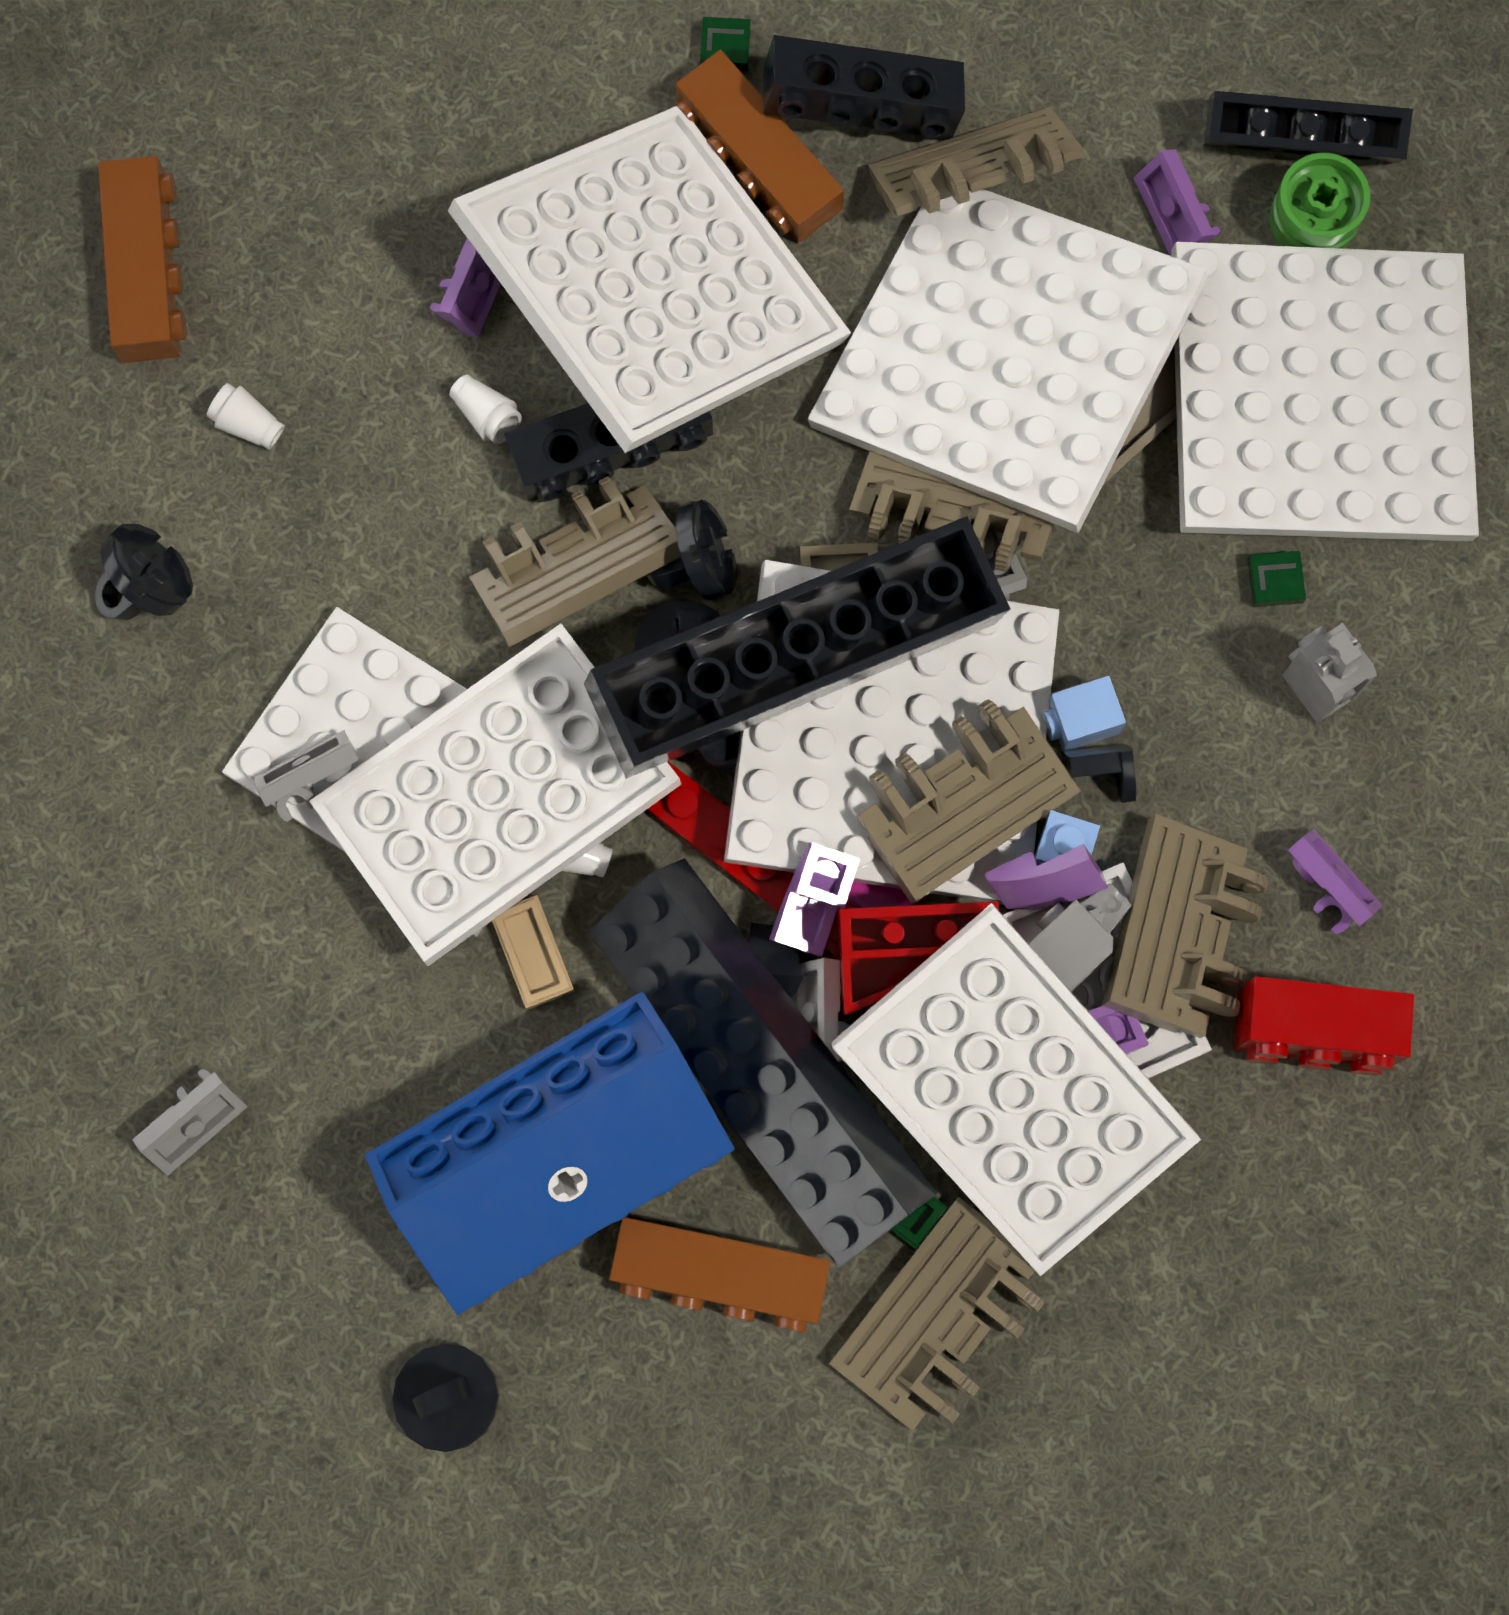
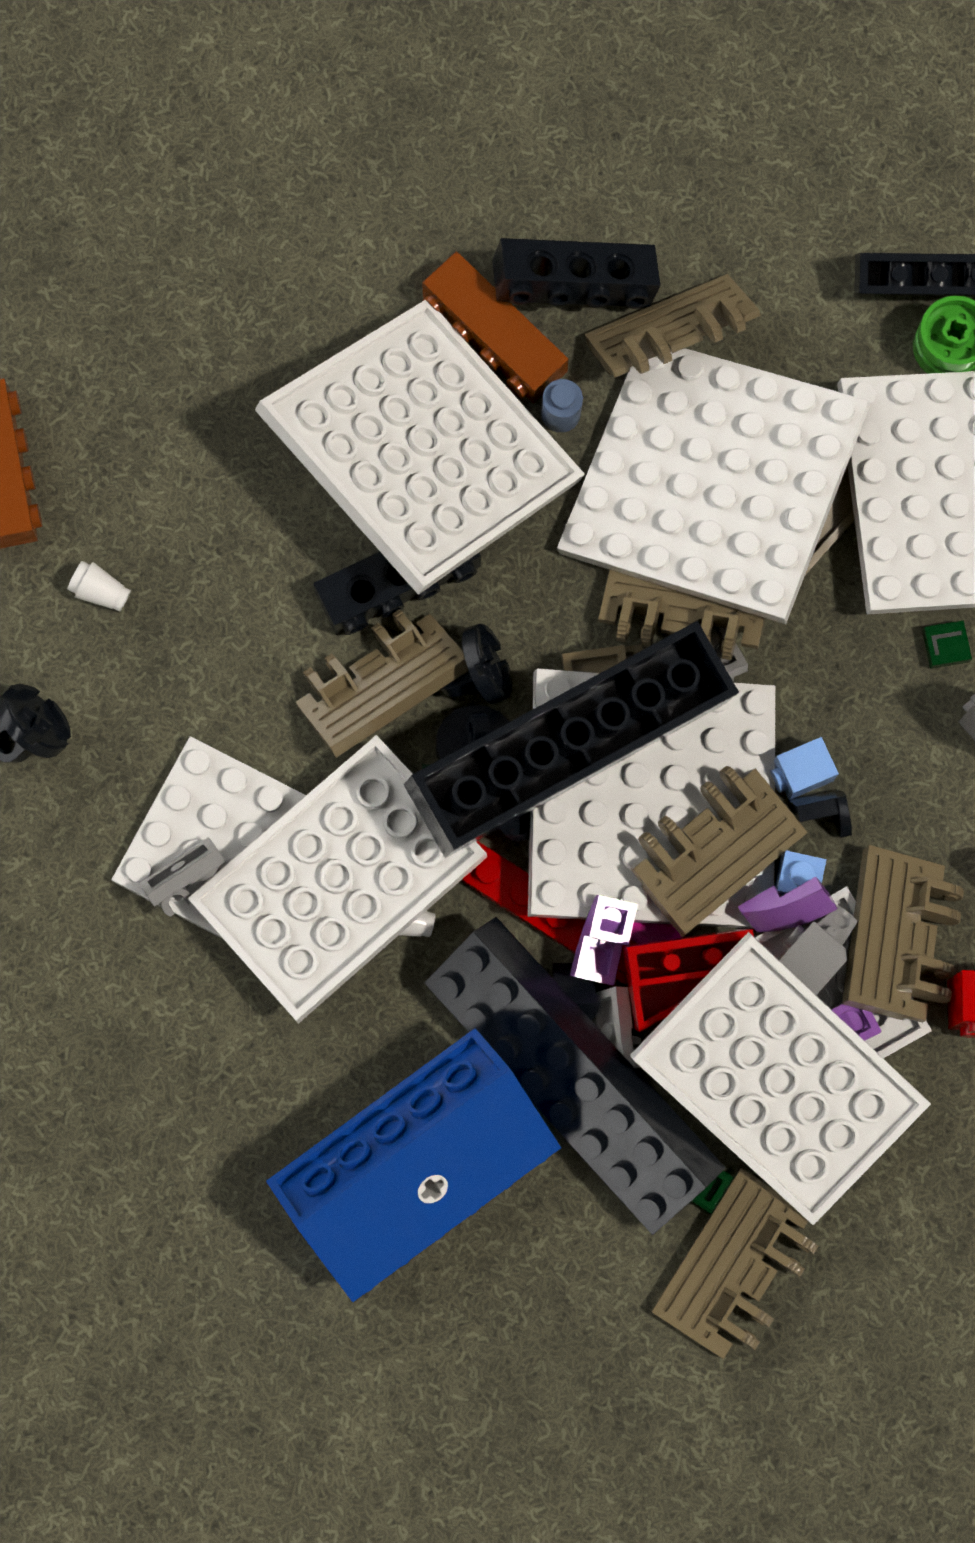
camera: 10 degrees left, 0 degrees up
light grey plate [132,1069,248,1176] -> none
black tile [392,1344,500,1452] -> none
medium lavender plate [430,238,501,337] -> none
white cone [449,375,522,444] -> none
tan tile [492,895,575,1010] -> none
dark orange brick [609,1217,831,1333] -> none
dark green tile [700,17,751,71] -> none
medium lavender plate [1133,149,1220,256] -> none
none -> sand blue brick [541,379,583,432]

